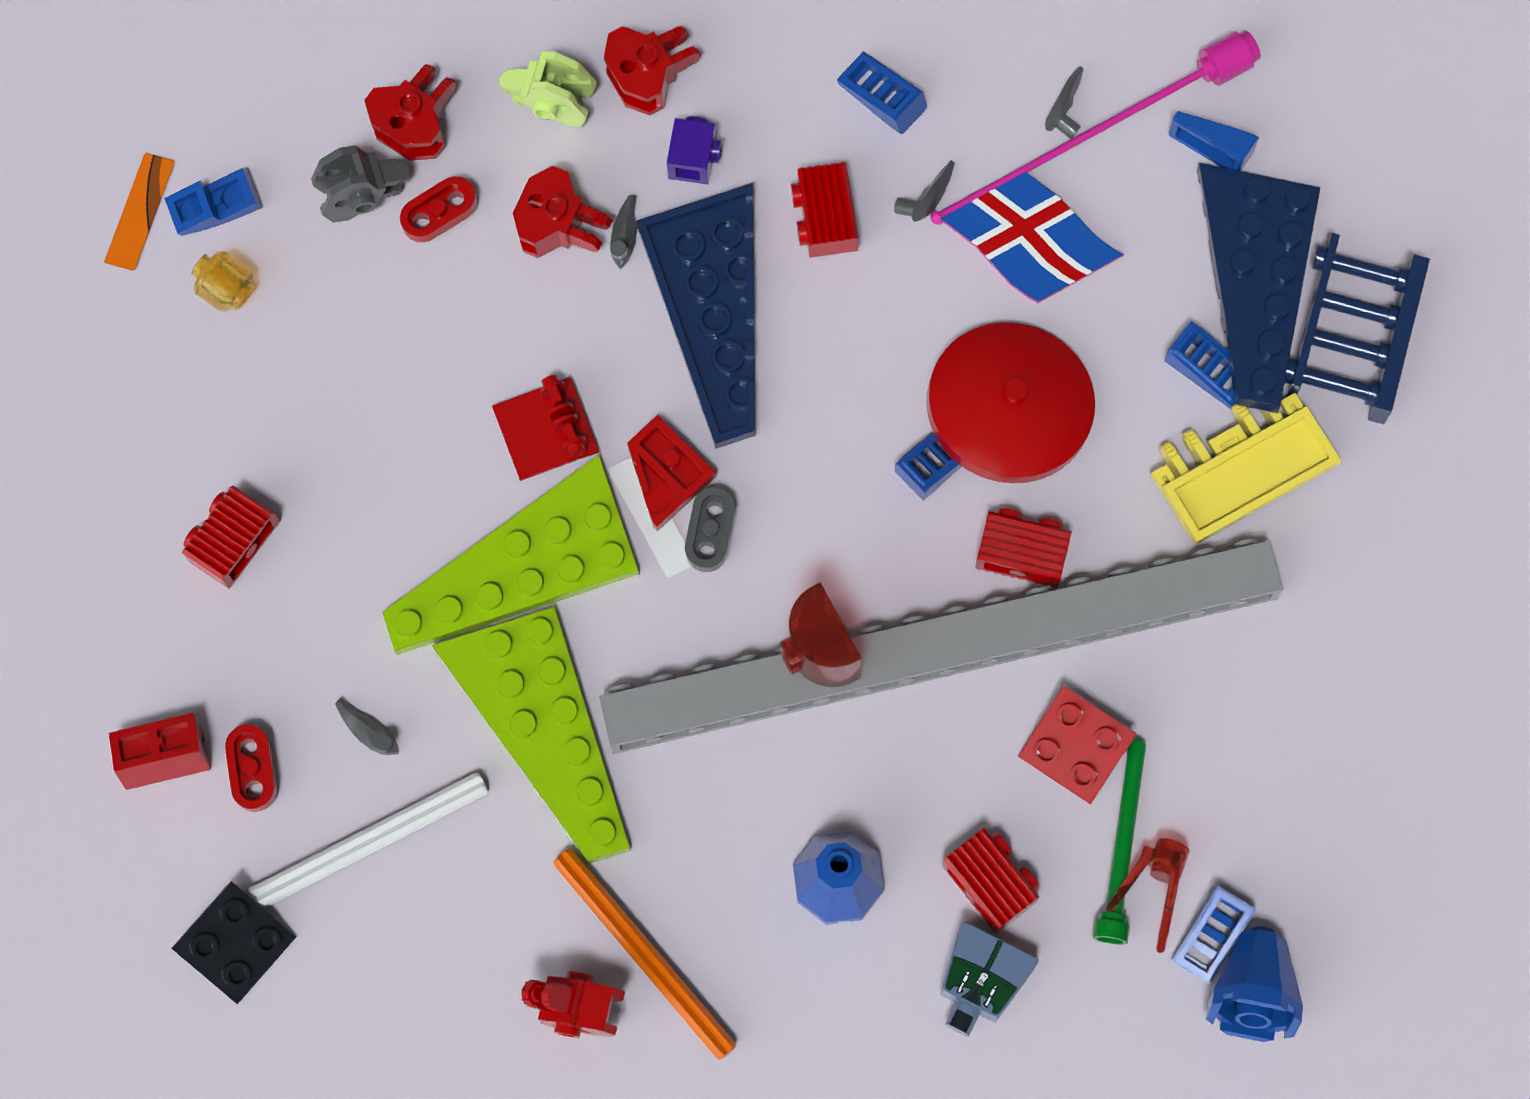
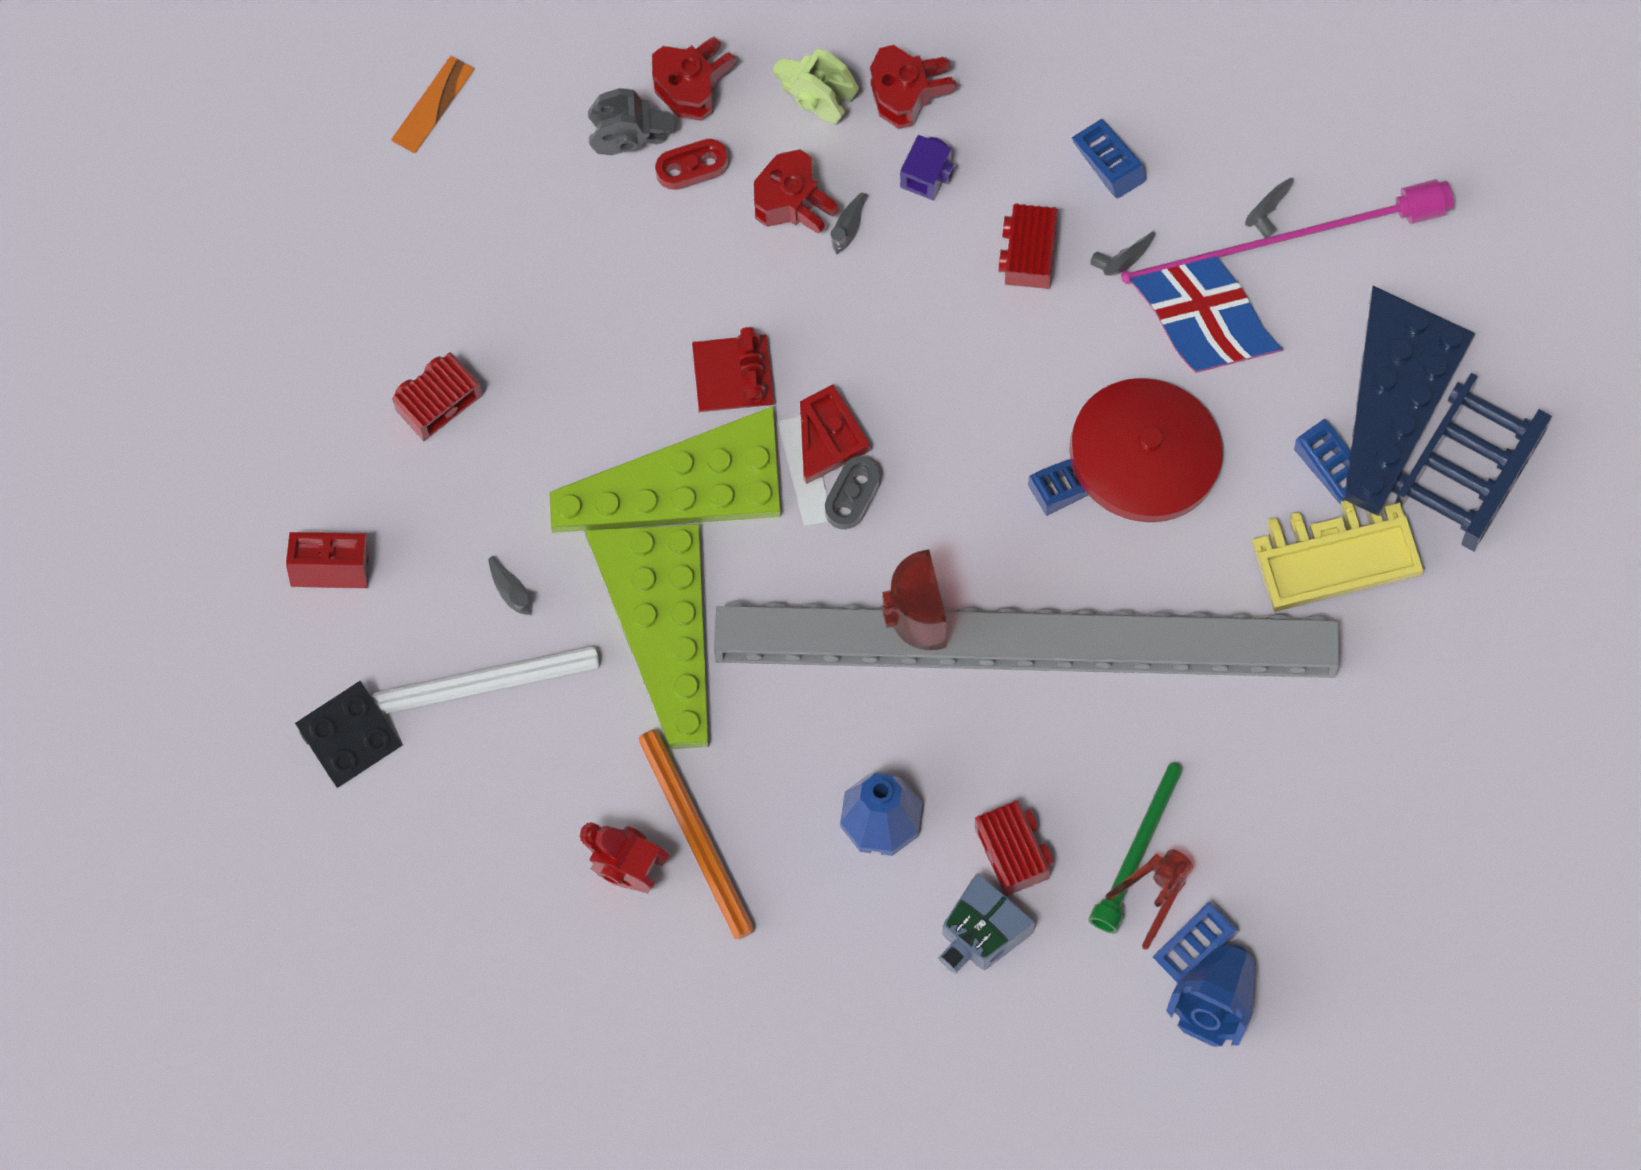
camera: 15 degrees right, 5 degrees down
blue slope [164,168,262,236] -> none
clear yellow head [191,251,256,312] -> none
red plate [225,724,277,812] -> none
dark blue wing [636,183,755,449] -> none
red brick [975,508,1072,588] -> none
red hinge [1018,685,1137,805] -> none
blue slope [1168,111,1260,171] -> none

